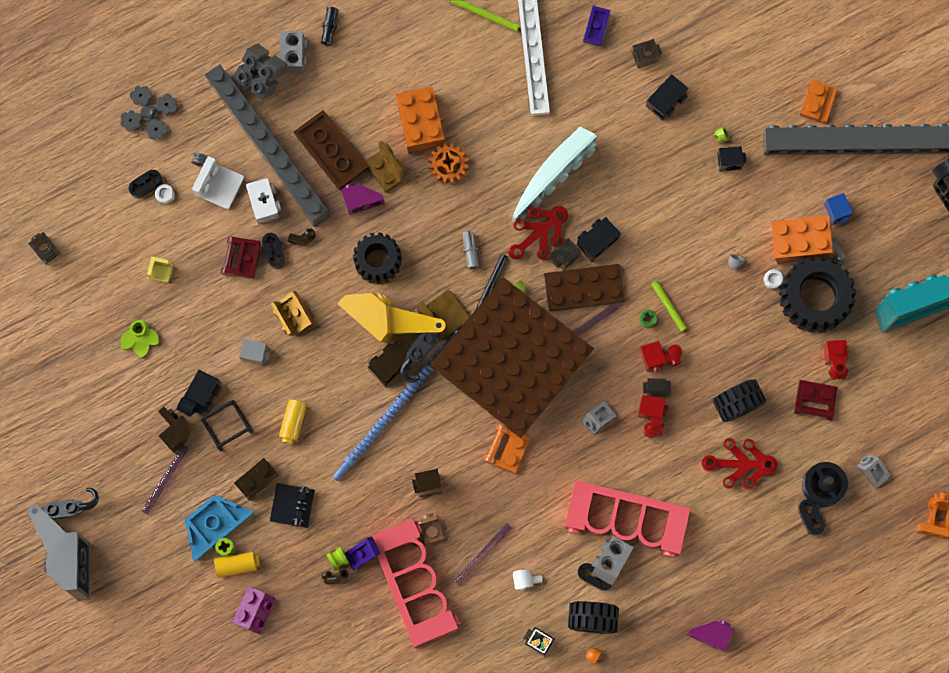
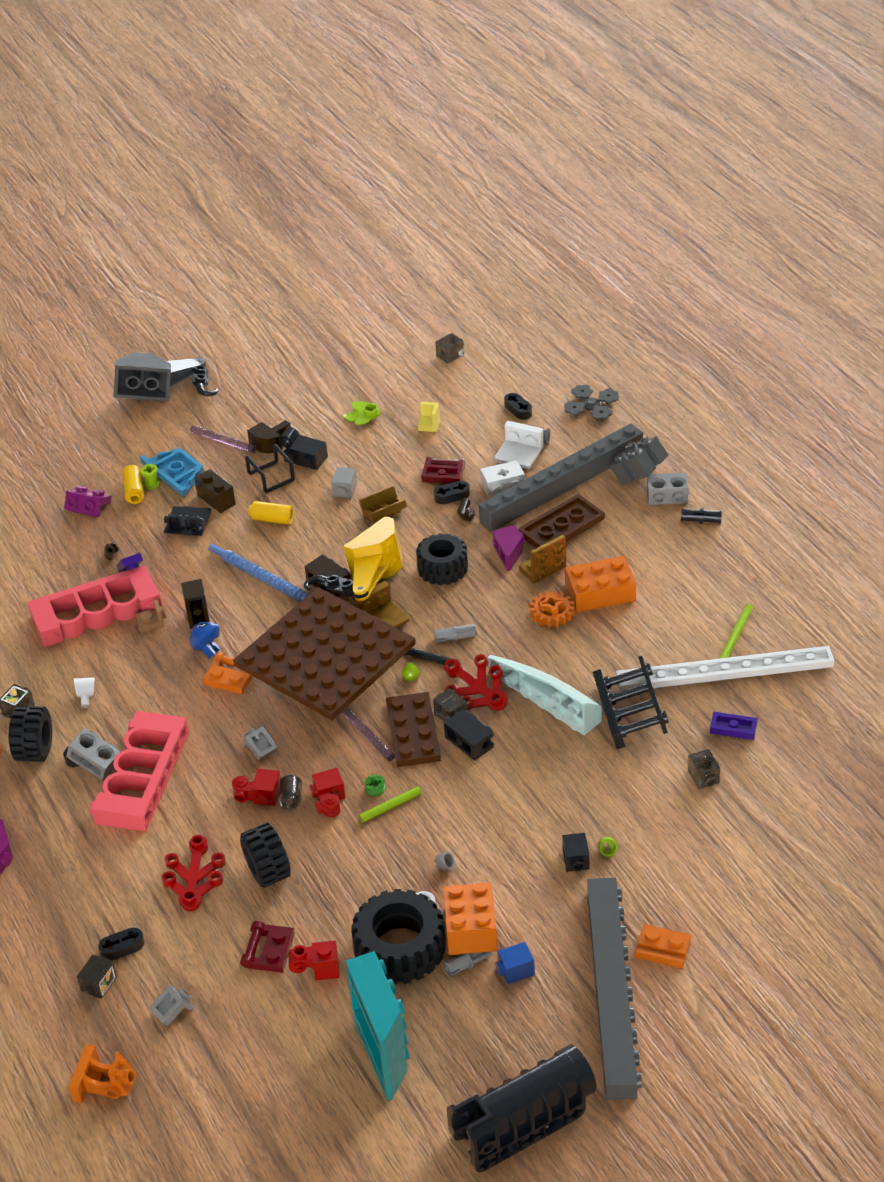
camera: 90 degrees right, 35 degrees down
white tile [155,184,175,204] -> none
lime wheel [326,547,349,571] -> none
bar [454,523,512,586] -> none
black brick [646,74,689,120] -> none
black wheel [802,462,848,507] -> none
none -> clear smoke brick [77,954,117,999]
none -> blue piece [189,622,220,659]
none -> black fence [593,656,669,749]

